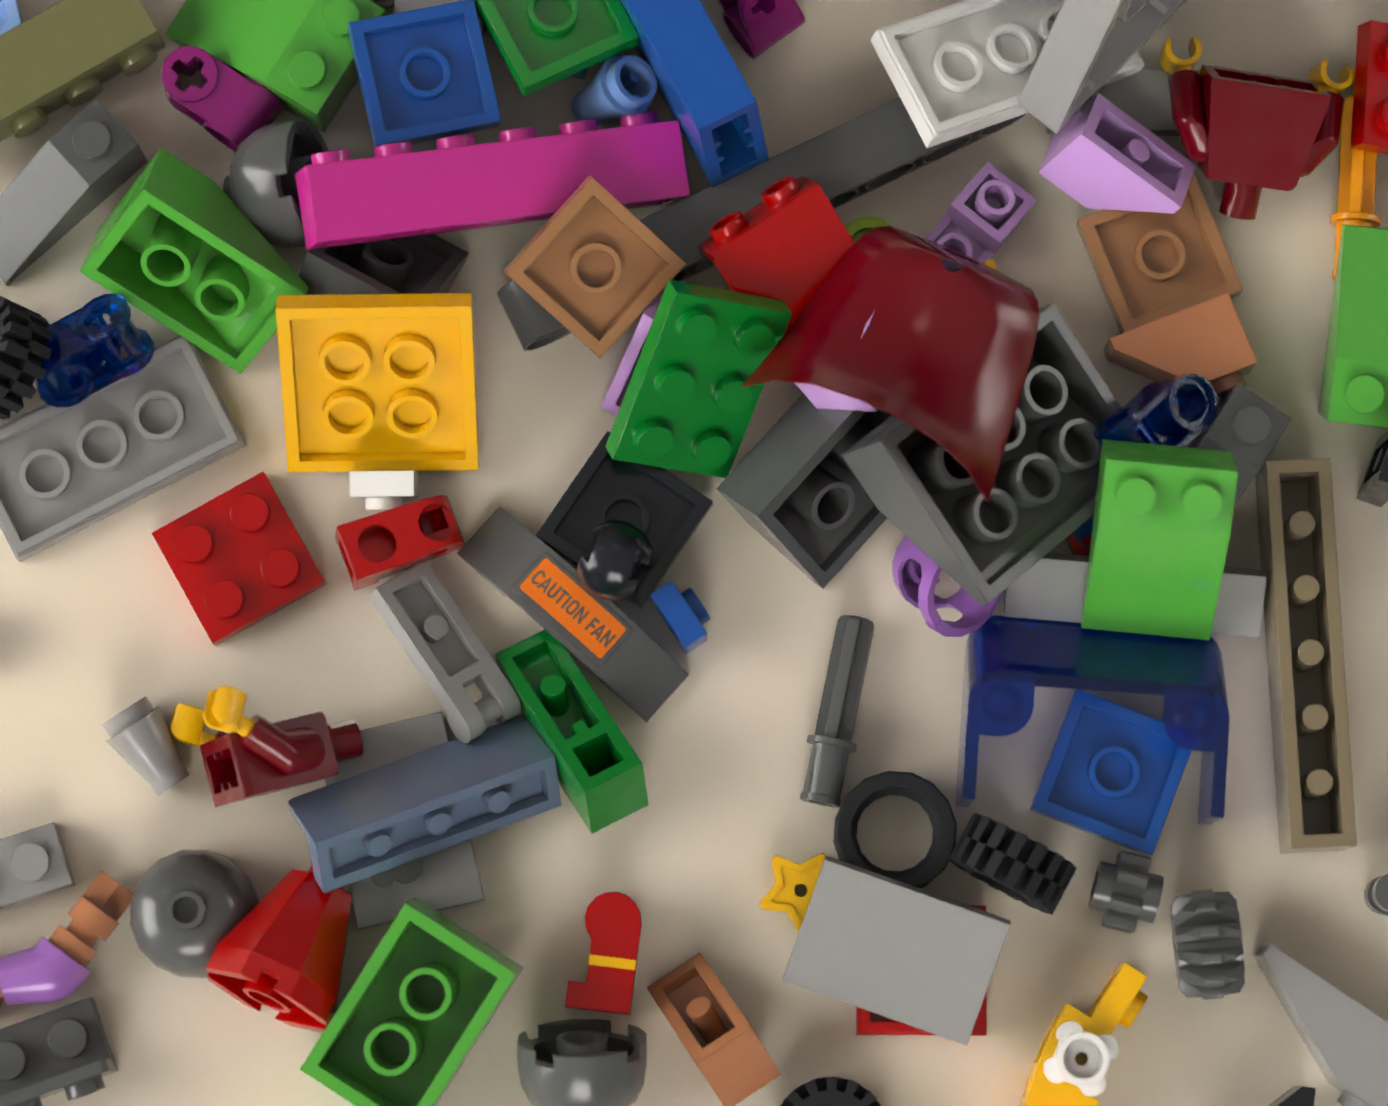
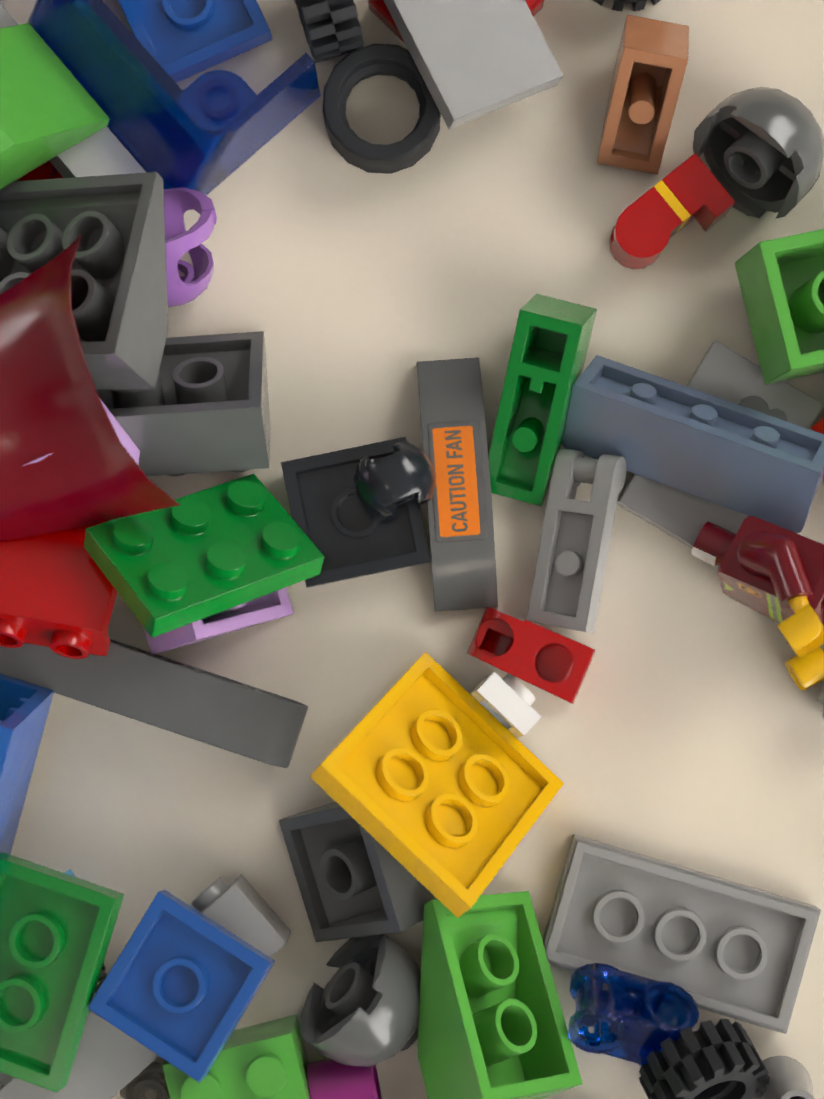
camera: 135 degrees left, 5 degrees up
red plate [152,471,326,646] -> none
dark pink brick [295,112,690,250] -> none
medium nougat plate [503,175,686,358] -> none
medium blue cone [571,55,657,125] -> none
blue plate [650,580,711,654] -> none
yellow plate [759,853,826,933] -> none
dark grey axle [800,615,875,808] -> none

